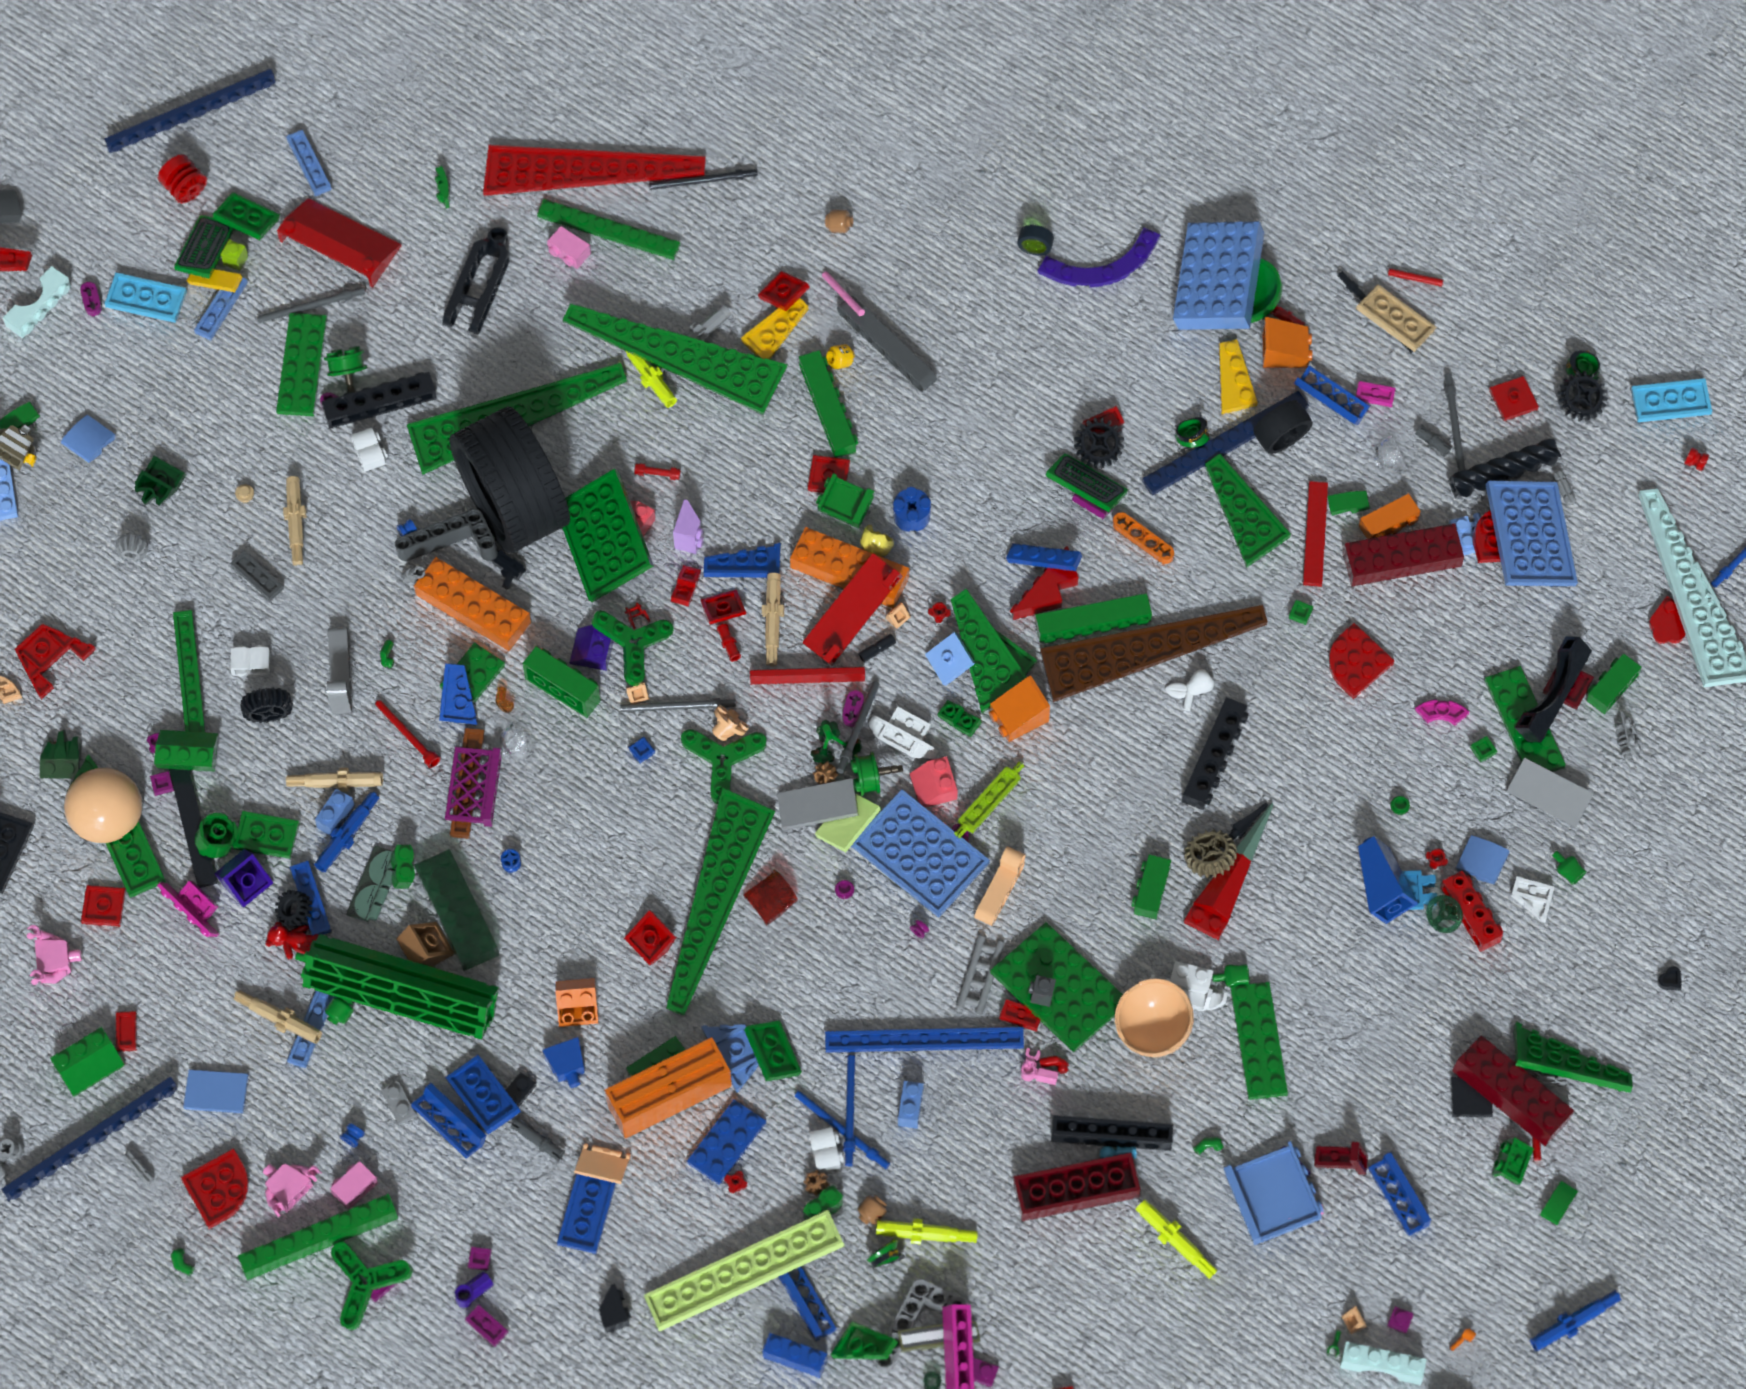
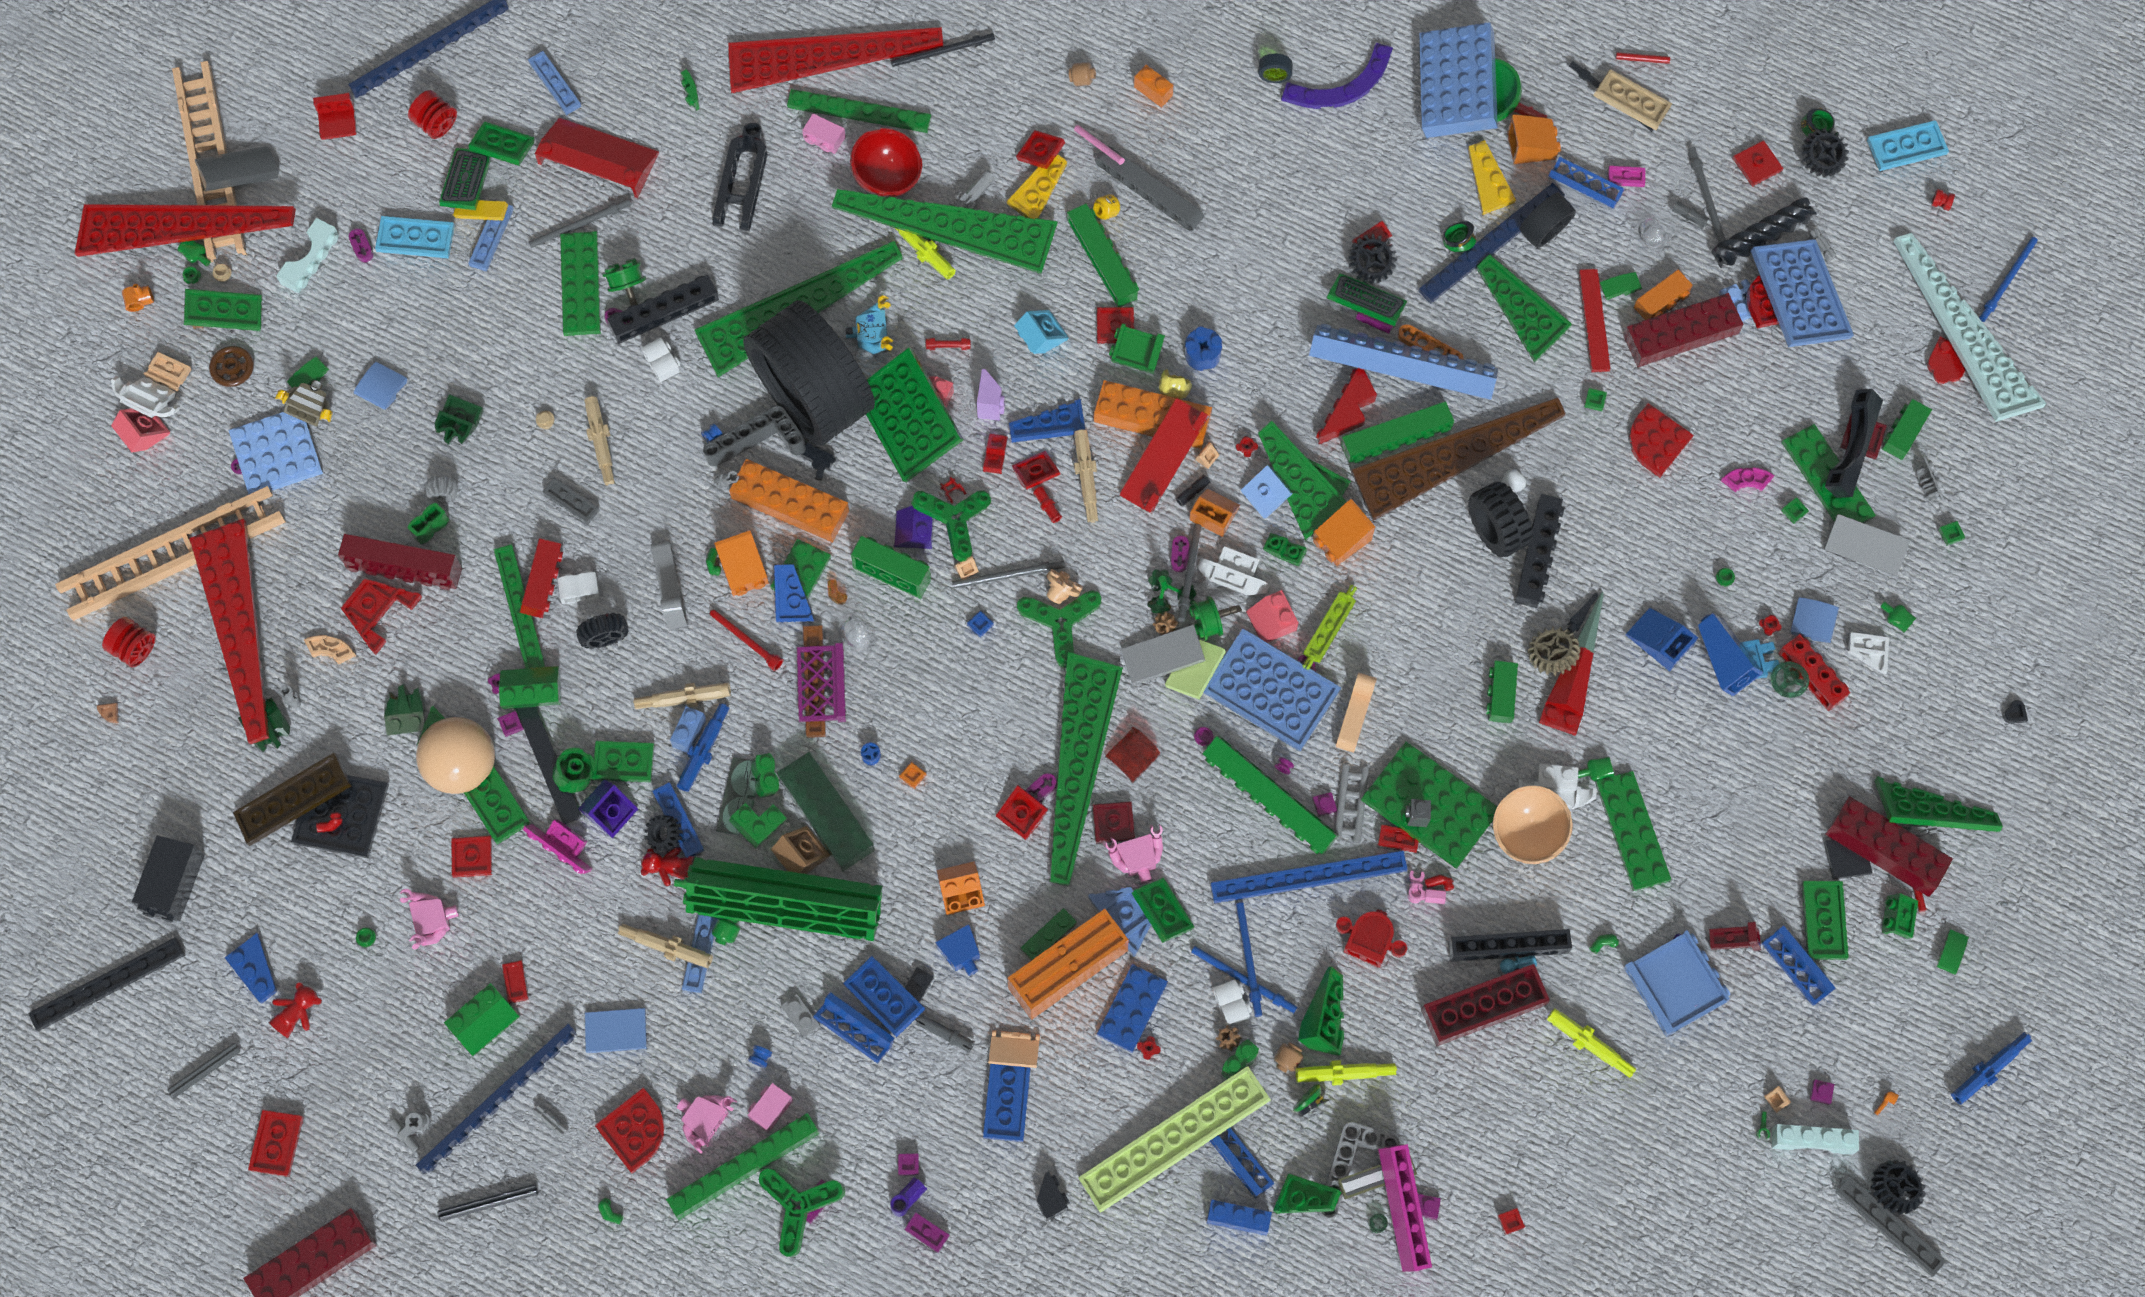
camera: 10 degrees left, 5 degrees up
lime brick [221,240,248,271] -> none
red tile [750,667,865,685] -> none
medium blue brick [898,1081,924,1129] -> none
blue plate [1006,543,1082,571] -> none
none -> red bracket [313,93,357,140]
none -> dark red brick [338,534,462,590]
none -> green brick [407,503,449,545]
none -> black axle [437,1184,538,1222]
none -> red brick [520,538,564,619]
none -> orange slope [714,530,769,596]
none -> green brick [729,803,787,849]
none -> medium azure torso [845,295,893,354]
none -> red piece [850,128,922,198]
none -> orange tile [899,762,927,789]
none -> medium azure slope [1014,310,1069,354]
none -> magenta beam [1026,773,1056,802]
none -> dark red plate [1093,801,1135,844]
none -> bright pink torso [1103,824,1163,884]
none -> orange brick [1134,65,1174,108]
none -> orange slope [1190,488,1241,537]
none -> green brick [1203,736,1339,854]
none -> green wedge [1298,966,1344,1056]
none -> medium blue brick [1309,324,1498,400]
none -> magenta plate [1312,792,1337,817]
none -> red piece [1336,909,1407,968]
none -> black tyre [1468,481,1533,557]
none -> blue slope [1625,608,1698,672]
none -> green plate [1802,881,1849,960]
none -> green plate [1938,521,1965,546]

